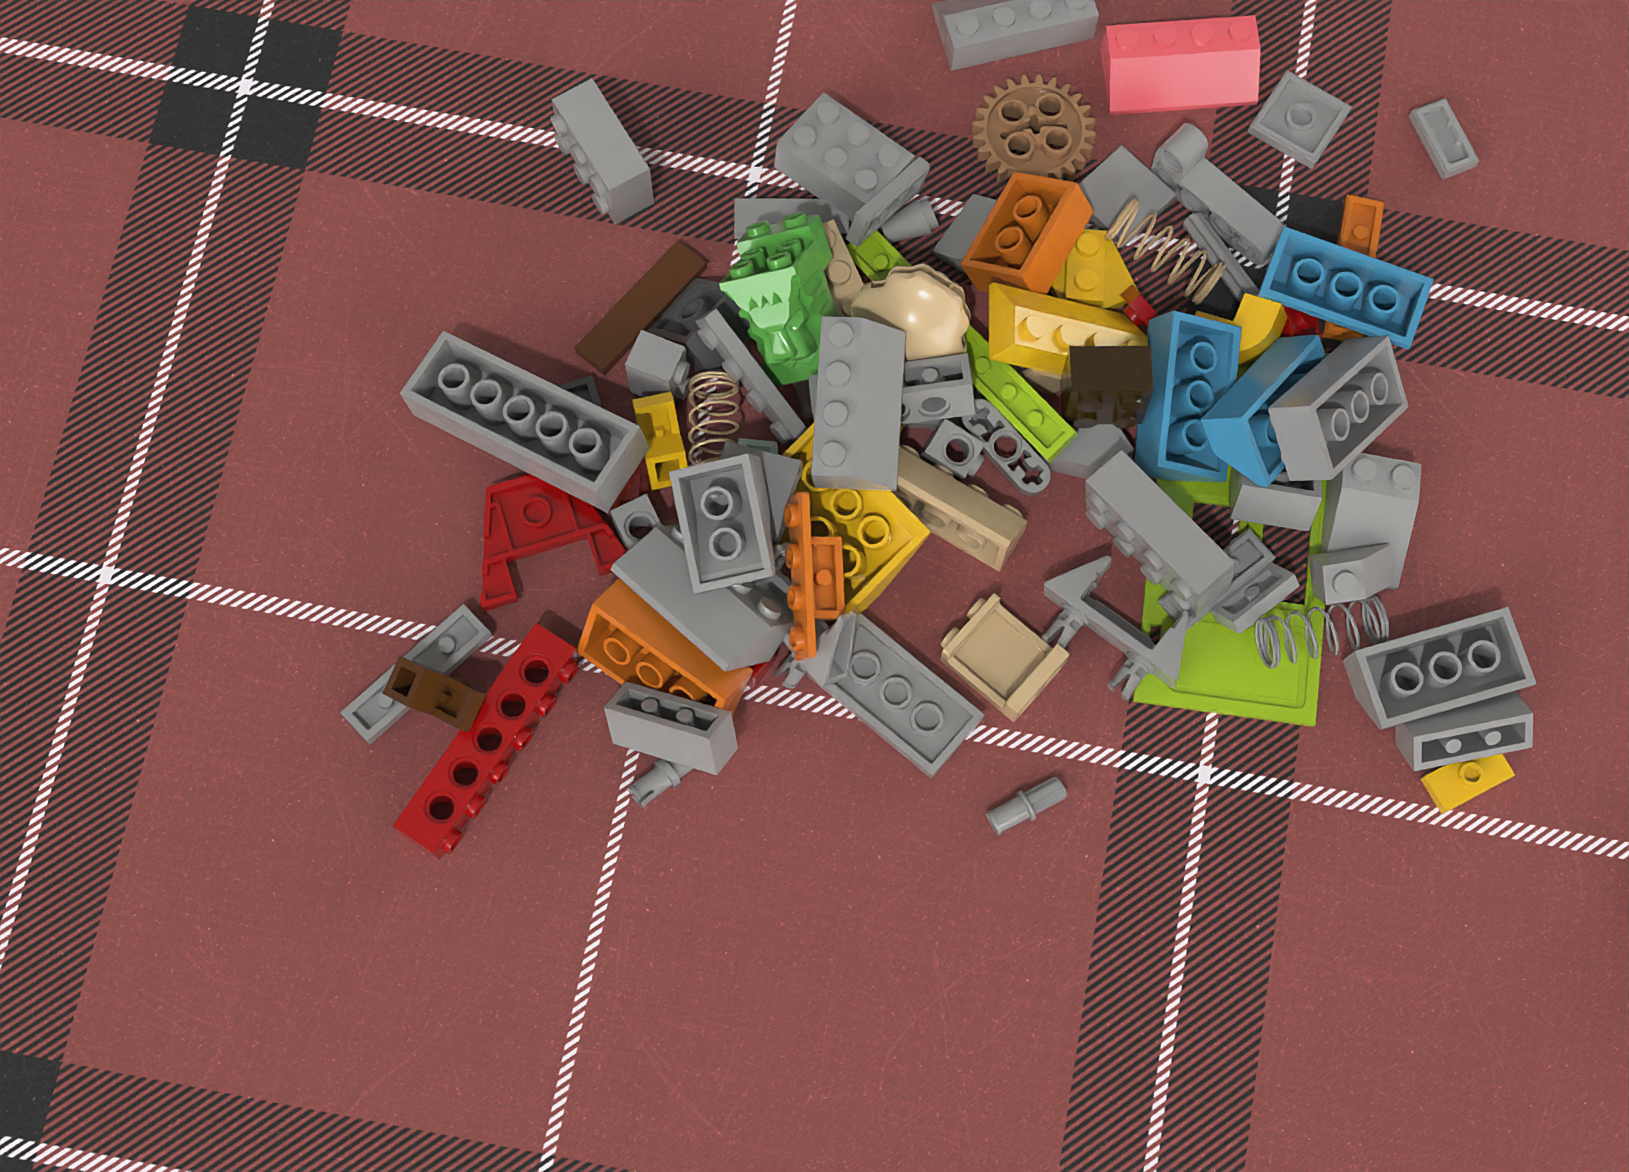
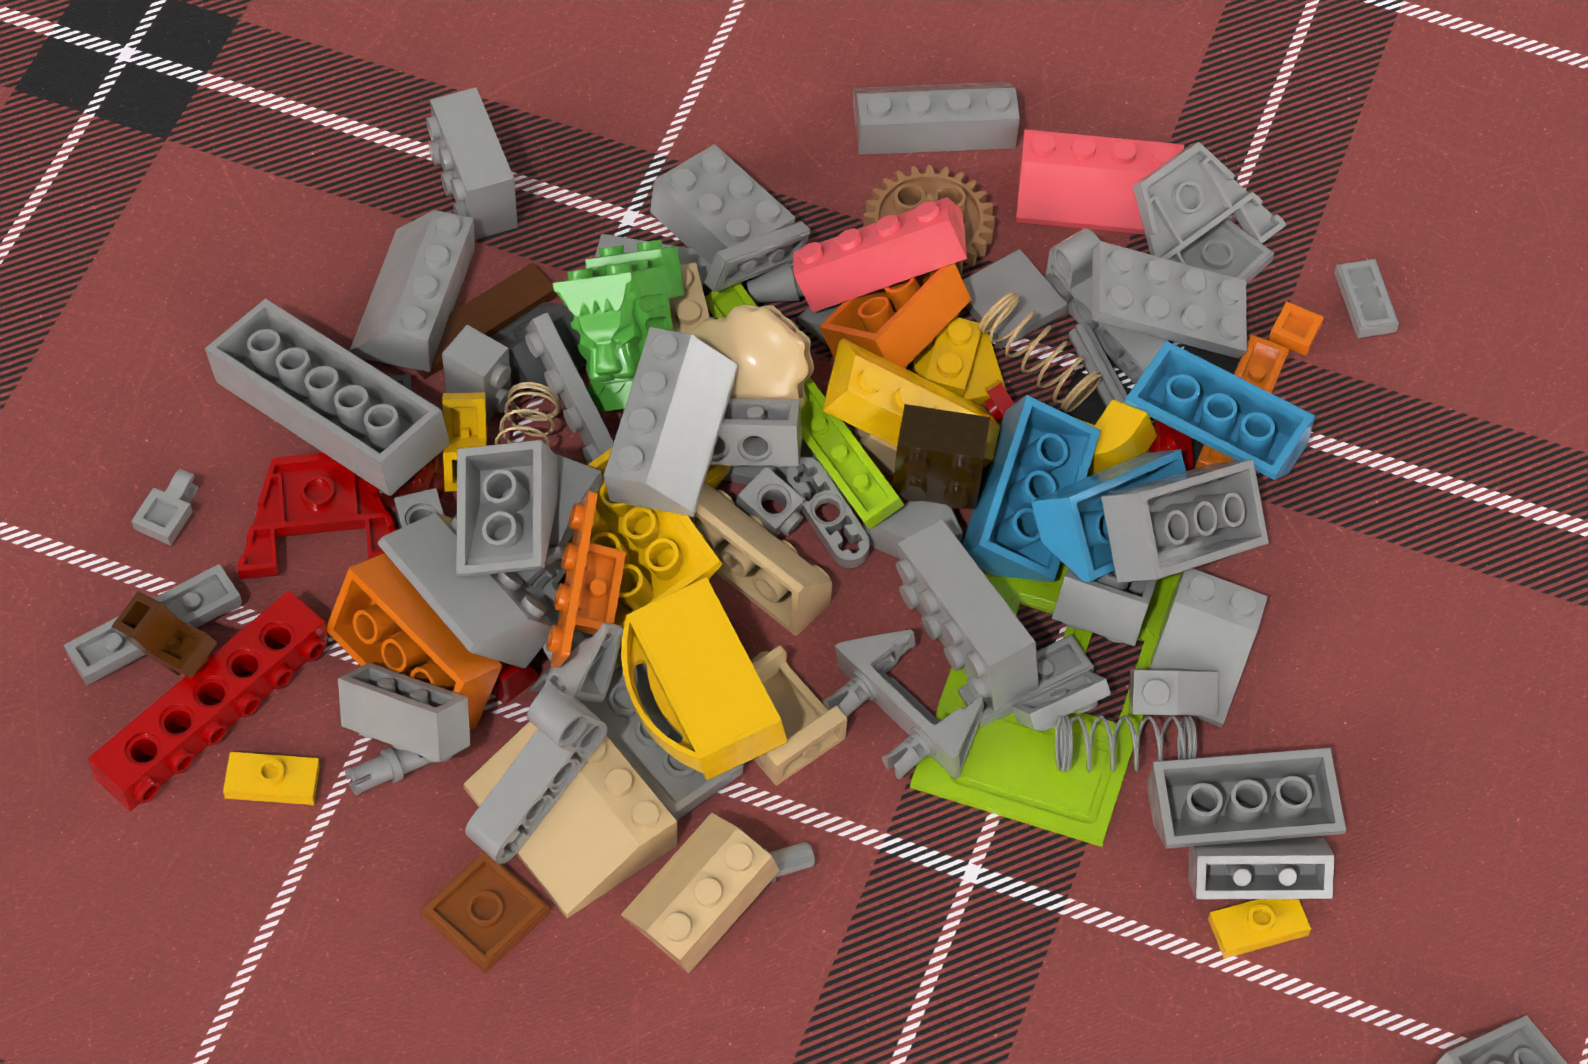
camera: 10 degrees right, 15 degrees down
none -> light grey plate [131,469,199,546]
none -> yellow plate [223,752,320,805]
none -> light grey slope [349,210,475,372]
none -> dark orange tile [420,851,550,974]
none -> tan slope [463,721,677,919]
none -> light grey beam [465,689,607,864]
none -> yellow piece [621,577,787,781]
none -> tan slope [621,813,780,974]
none -> coral slope [793,197,967,313]
none -> light grey plate [1092,241,1247,359]
none -> light grey wing [1133,142,1286,264]
none -> orange plate [1268,301,1324,356]

